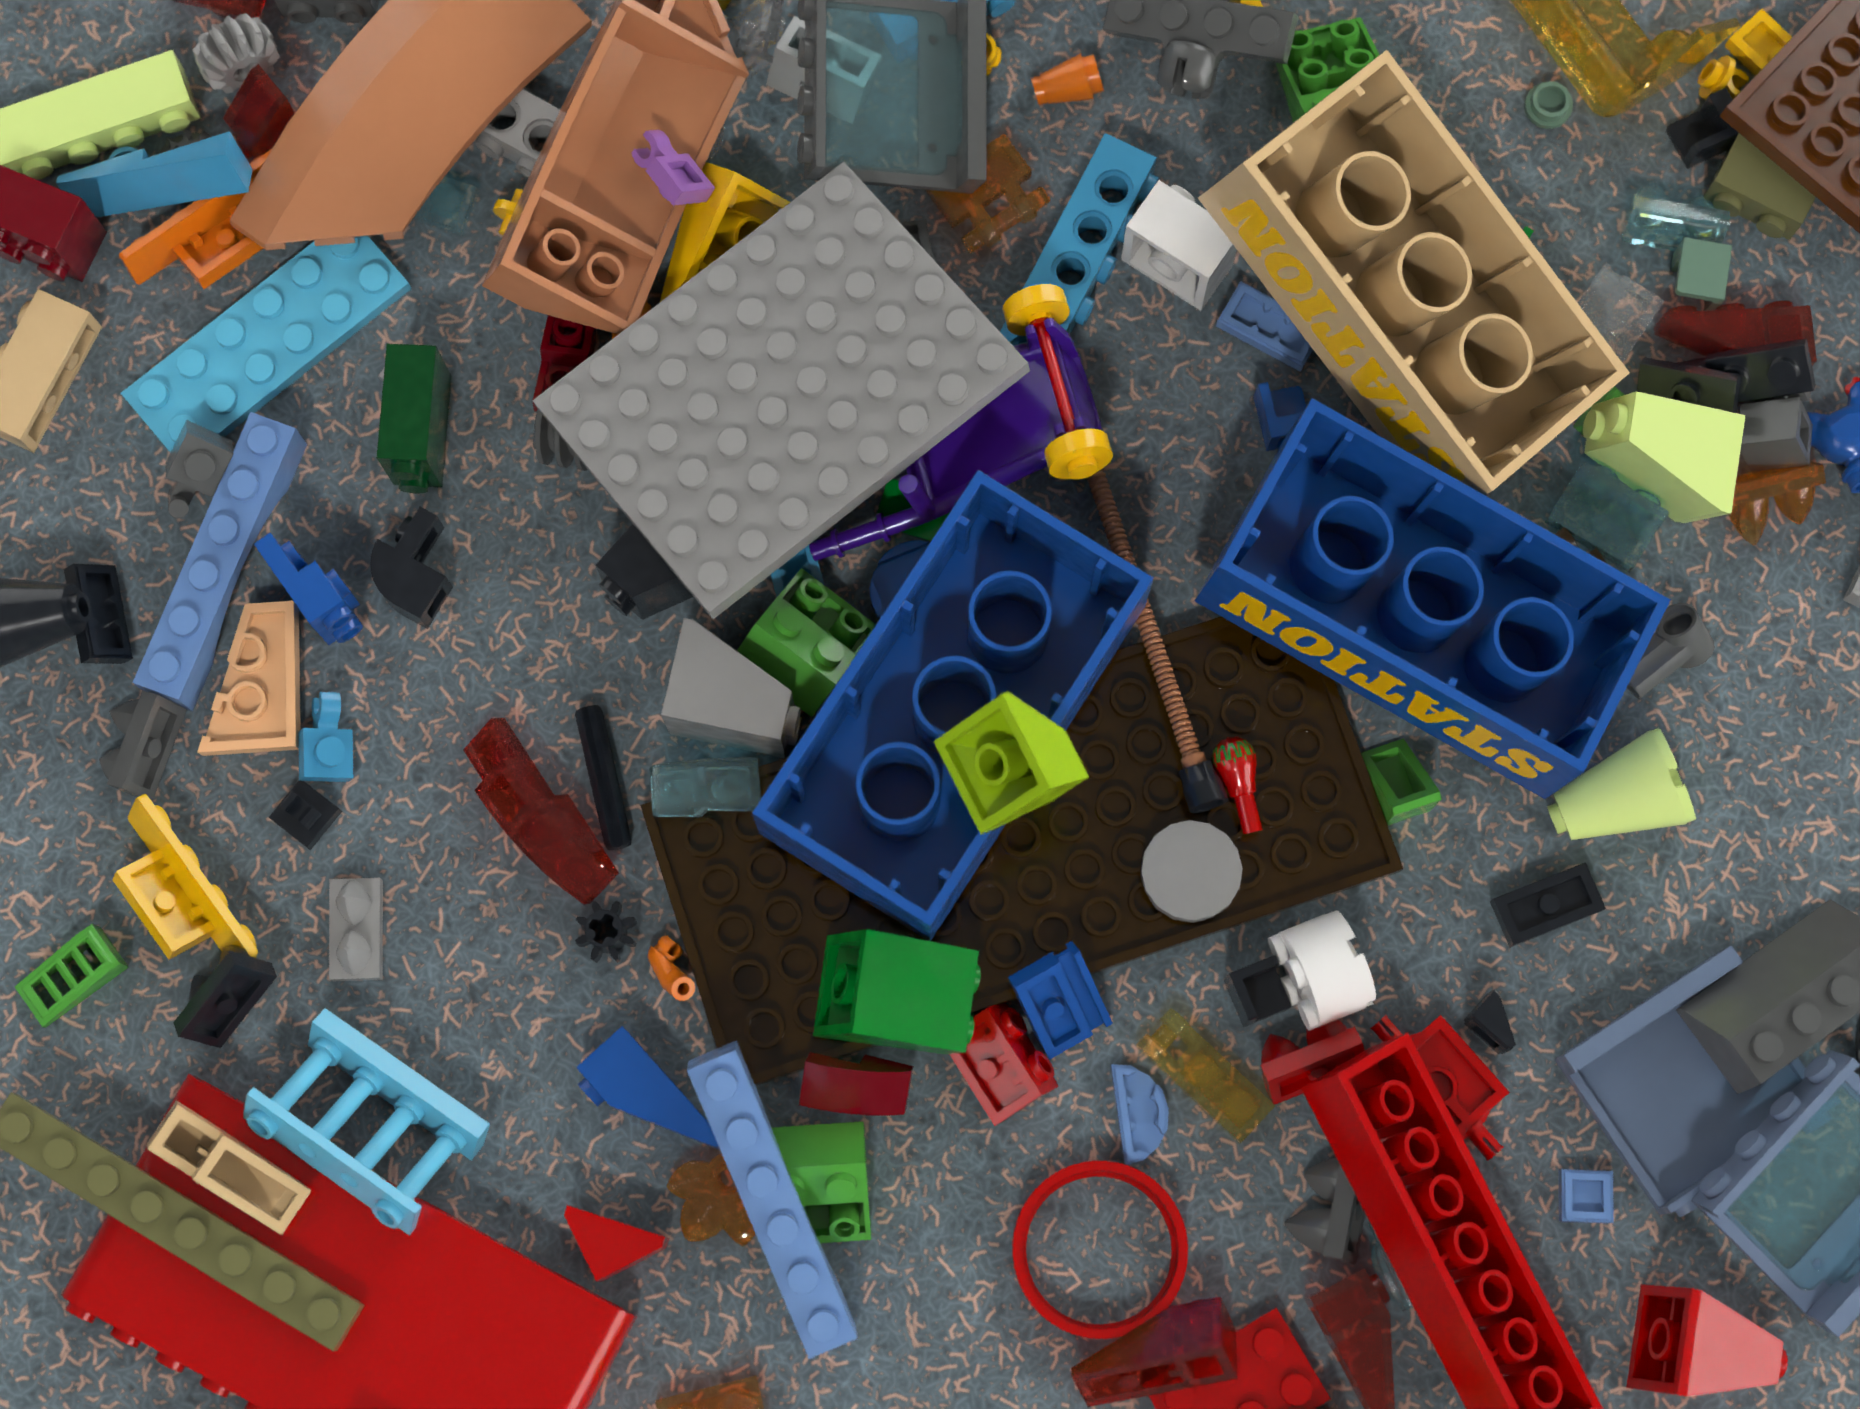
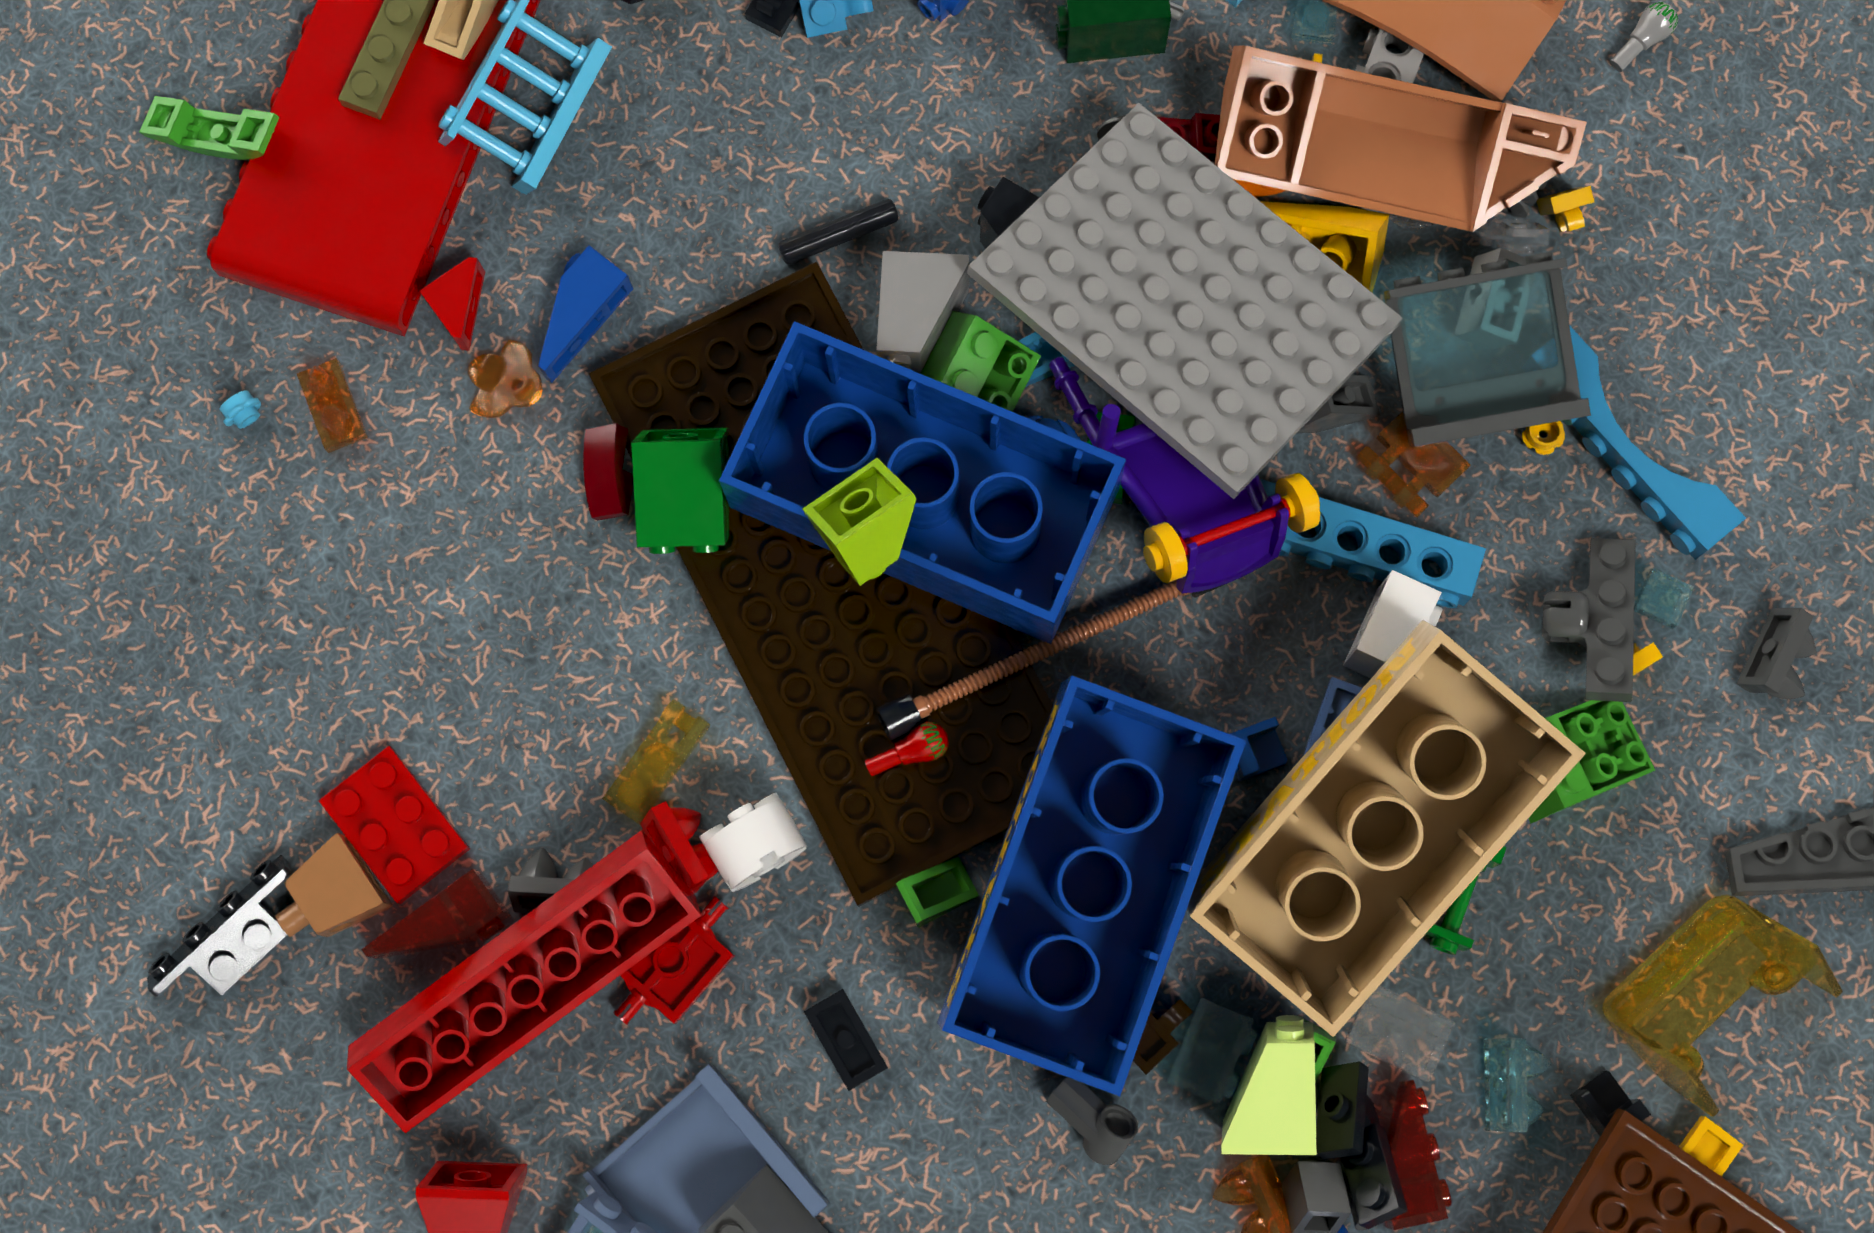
camera: 85 degrees right, 0 degrees up
light grey tile [329,878,383,982] -> none
black brick [370,507,453,629] -> none
clear red slope [463,718,619,905] -> none
black gear [575,901,637,963] -> none
medium lavender plate [631,130,715,206] -> none
orange arm [647,935,695,1001] -> none
clear light blue slope [649,757,761,817] -> none
medium blue arch [687,1041,857,1359] -> none
bright green slope [771,1121,871,1243] -> none
red bracket [949,1003,1058,1126] -> none
blue plate [1008,941,1113,1060] -> none
red piece [1012,1161,1188,1339] -> none
orange cone [1031,53,1104,106] -> none
clear red slope [1071,1296,1238,1407] -> none
medium blue tile [1110,1064,1169,1165] -> none
light grey tile [1140,820,1243,923] -> none
black panel [1224,955,1292,1028] -> none
black slope [1464,988,1516,1055] -> none
sand green plate [1524,81,1573,129] -> none
yellowish green cone [1547,728,1696,840] -> none
medium blue tile [1558,1169,1614,1223] -> none
sand green panel [1671,237,1732,315] -> none
yellow plate [1697,55,1749,100] -> none
olive brick [1703,133,1816,240] -> none

